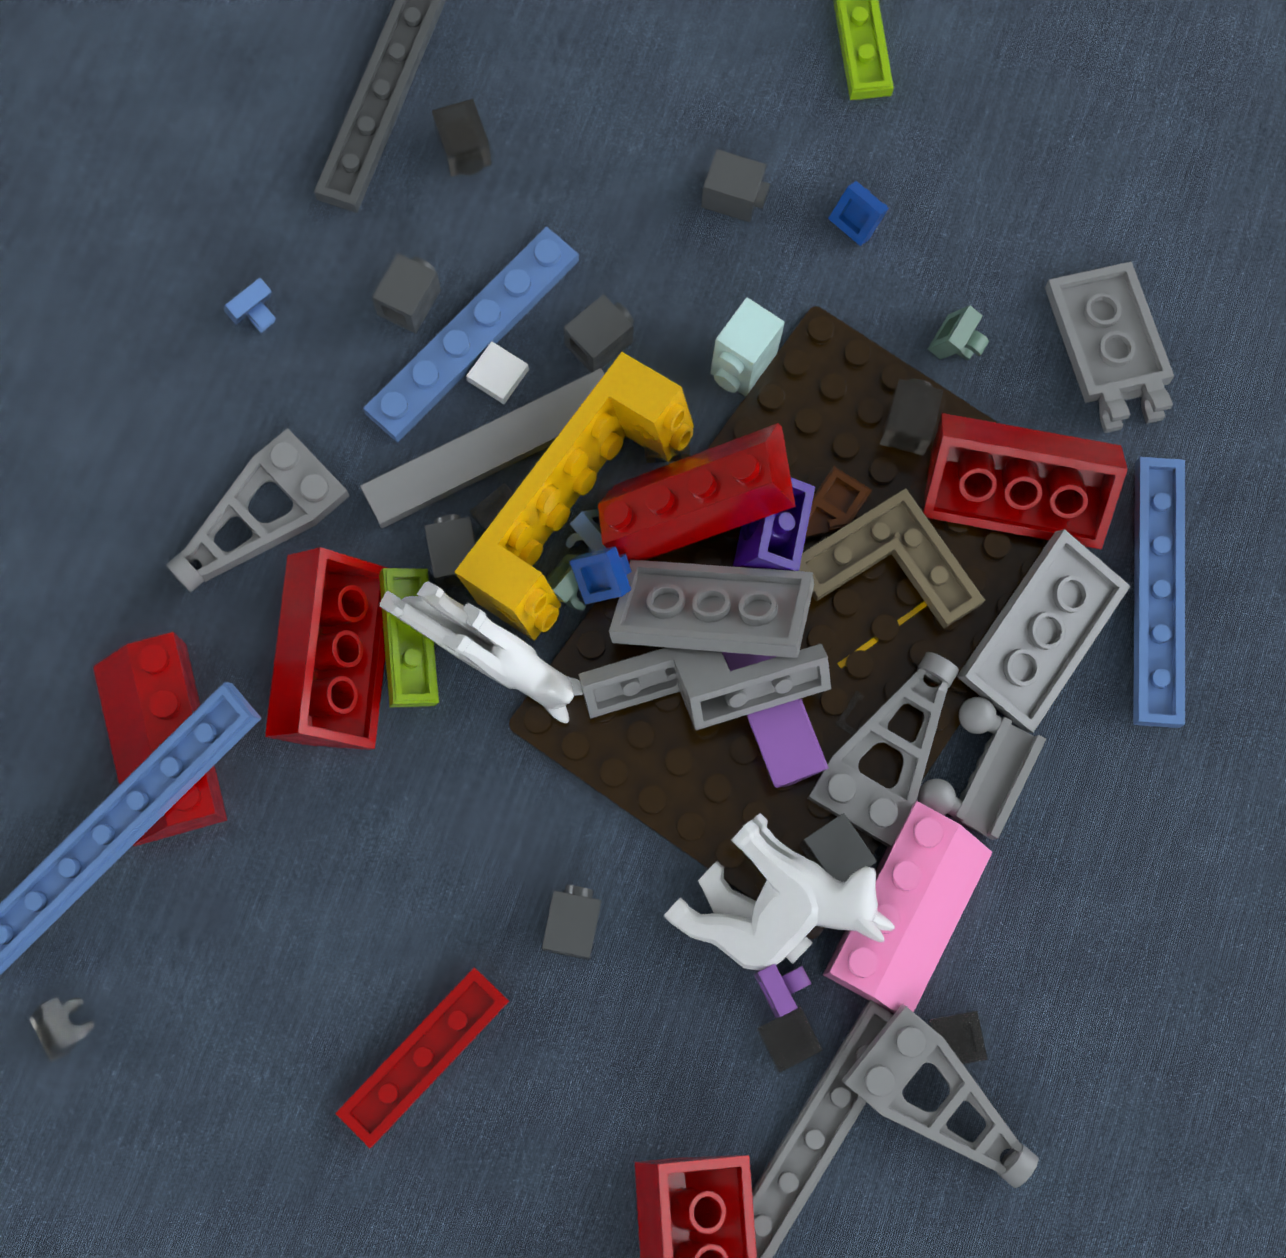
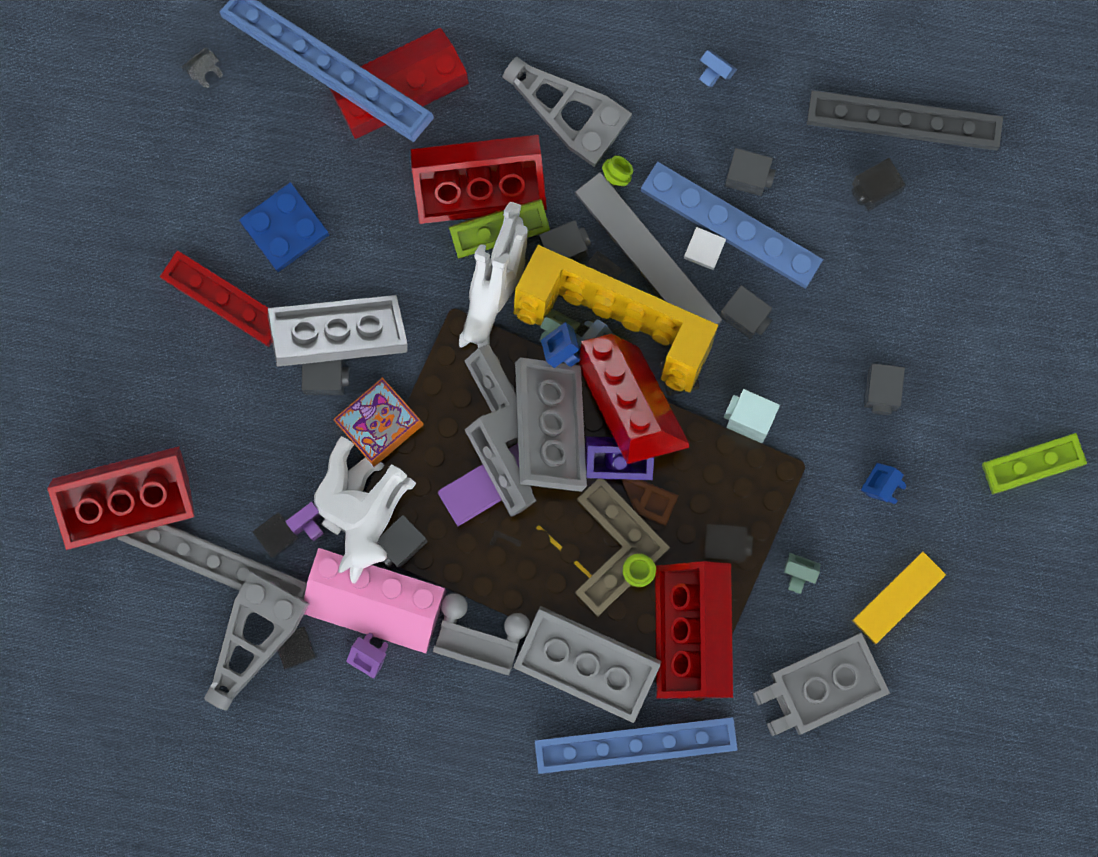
camera: 90 degrees right, 5 degrees up
light grey plate [807,652,959,847] -> none
none -> blue plate [239,182,329,272]
none -> light grey plate [268,295,408,367]
none -> tile [333,377,424,467]
none -> medium lavender tile [346,633,388,679]
none -> lime plate [602,156,633,186]
none -> lime plate [623,554,656,587]
none -> yellow tile [852,552,946,644]

